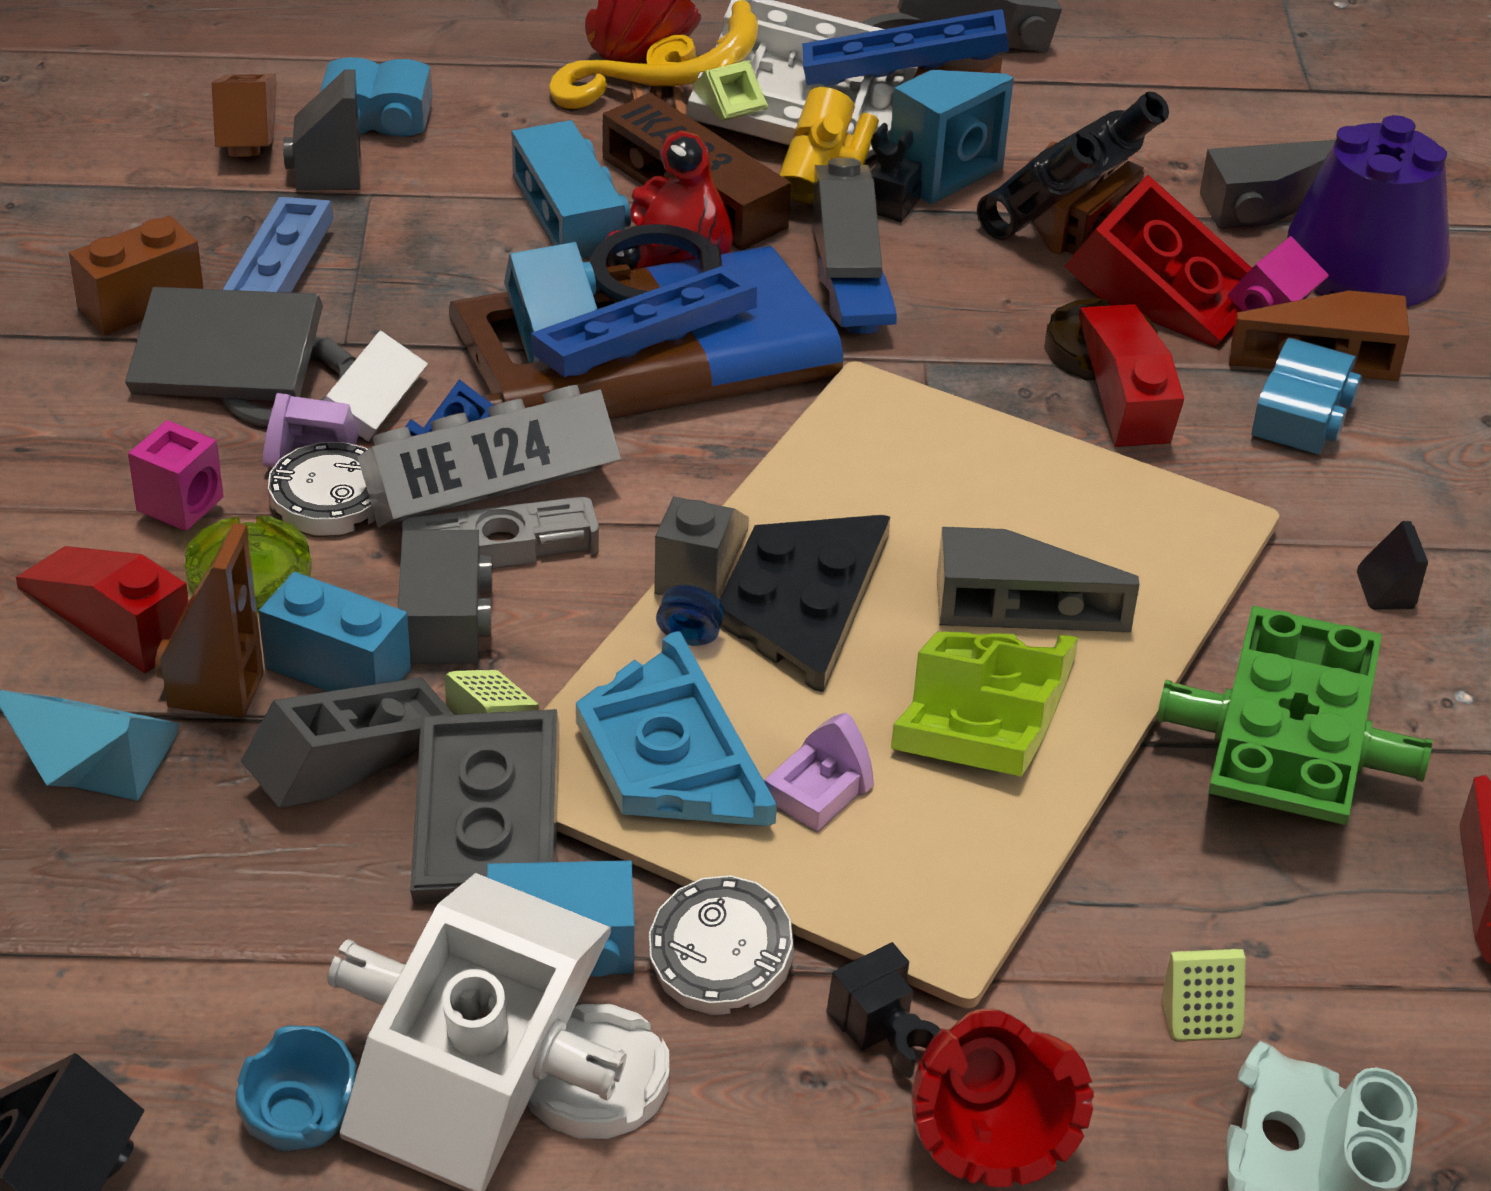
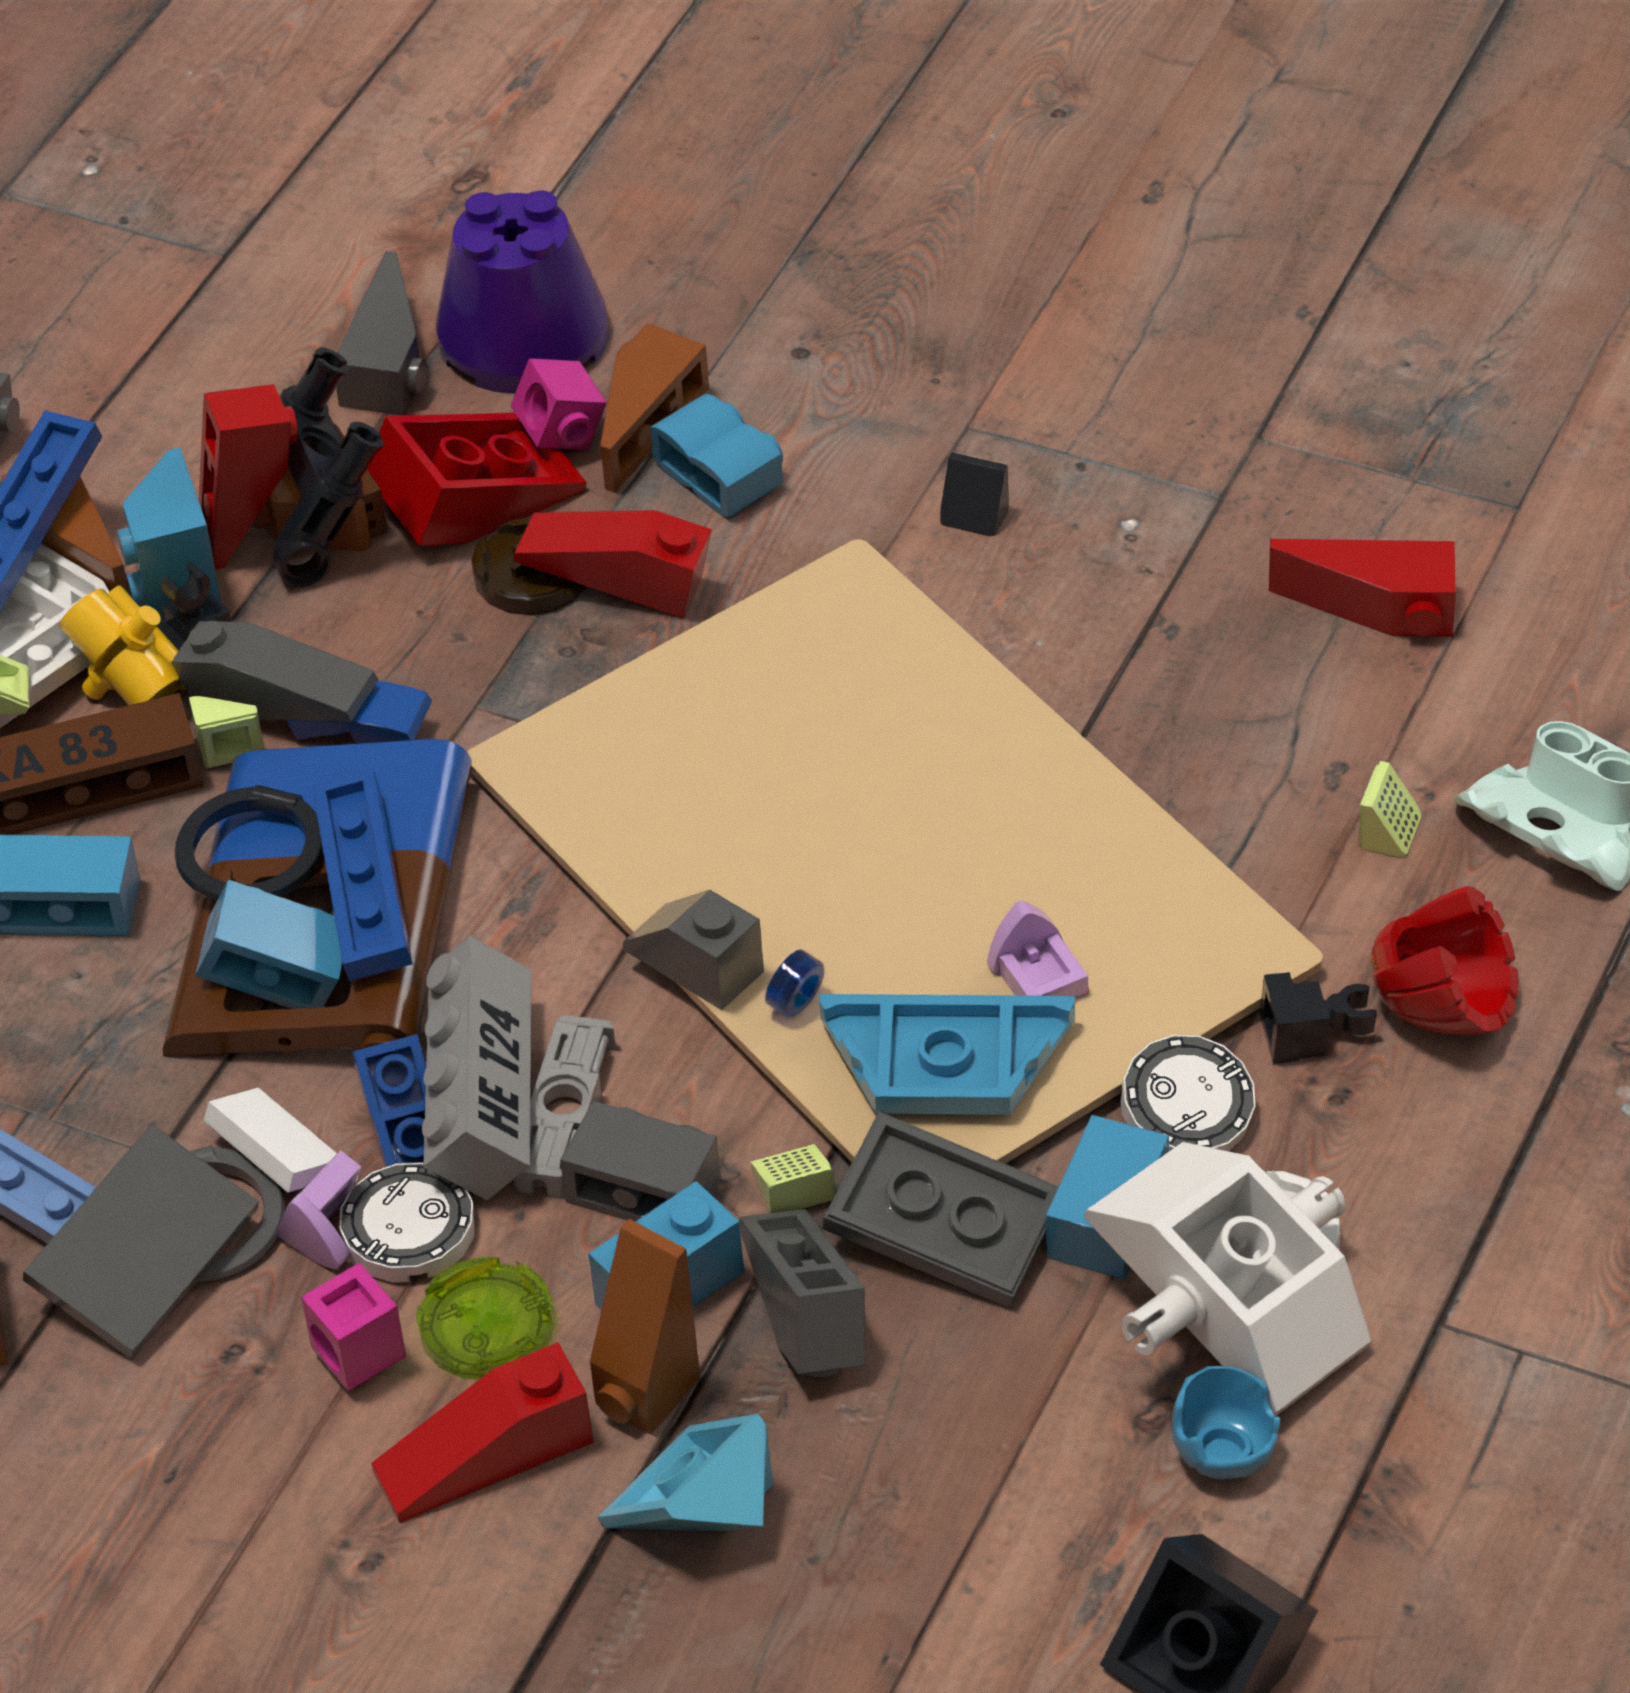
camera: 60 degrees left, 5 degrees up
red head [605,130,733,270] -> none
black wing [716,515,890,692] -> none
lime slope [891,631,1078,777] -> none
dark grey slope [937,527,1140,632] -> none
bright green slope [1156,605,1433,825] -> none
none -> yellowish green slope [189,696,265,769]
none -> red slope [198,384,298,569]

